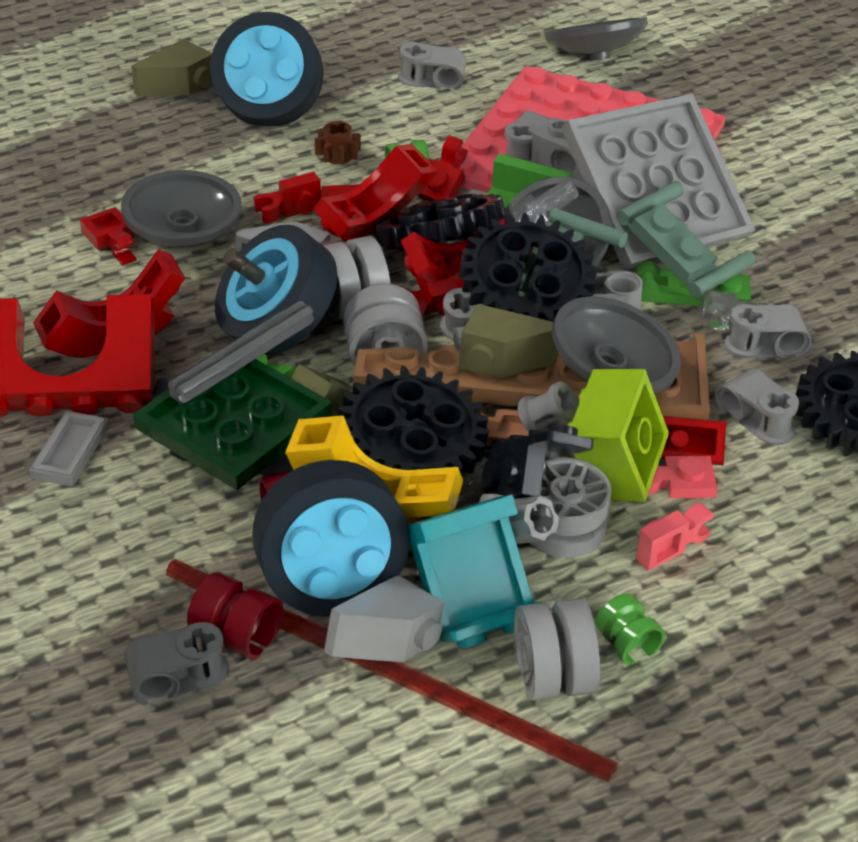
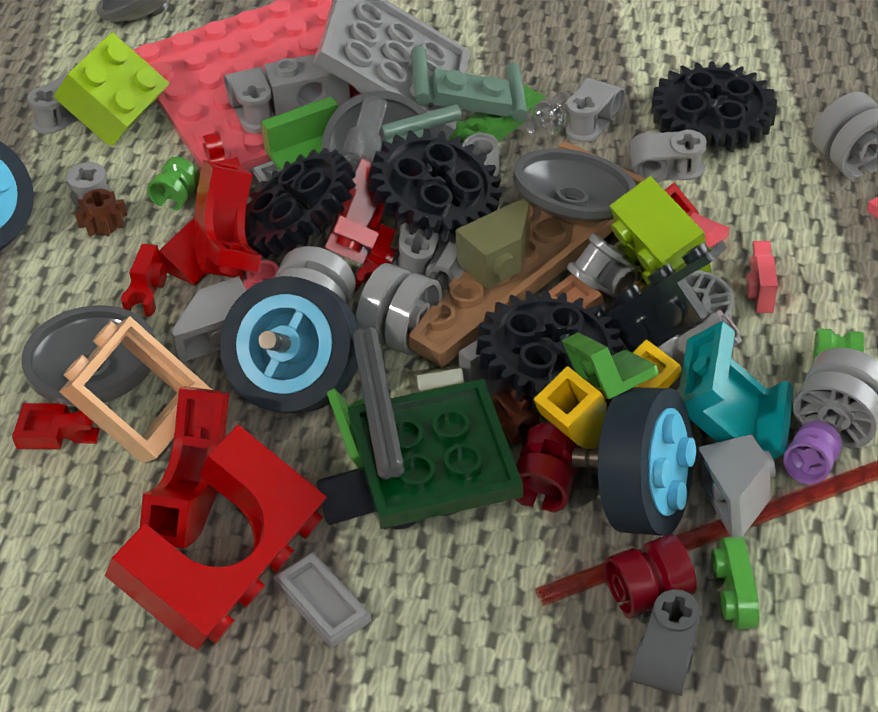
camera: 50 degrees left, 5 degrees up
none -> lime brick [53,32,170,146]
none -> light nougat window [59,317,212,463]
none -> light grey wheel [66,162,110,207]
none -> bright green panel [562,332,659,399]
none -> bright green plate [711,536,759,630]
none -> medium lavender wheel [783,421,843,484]

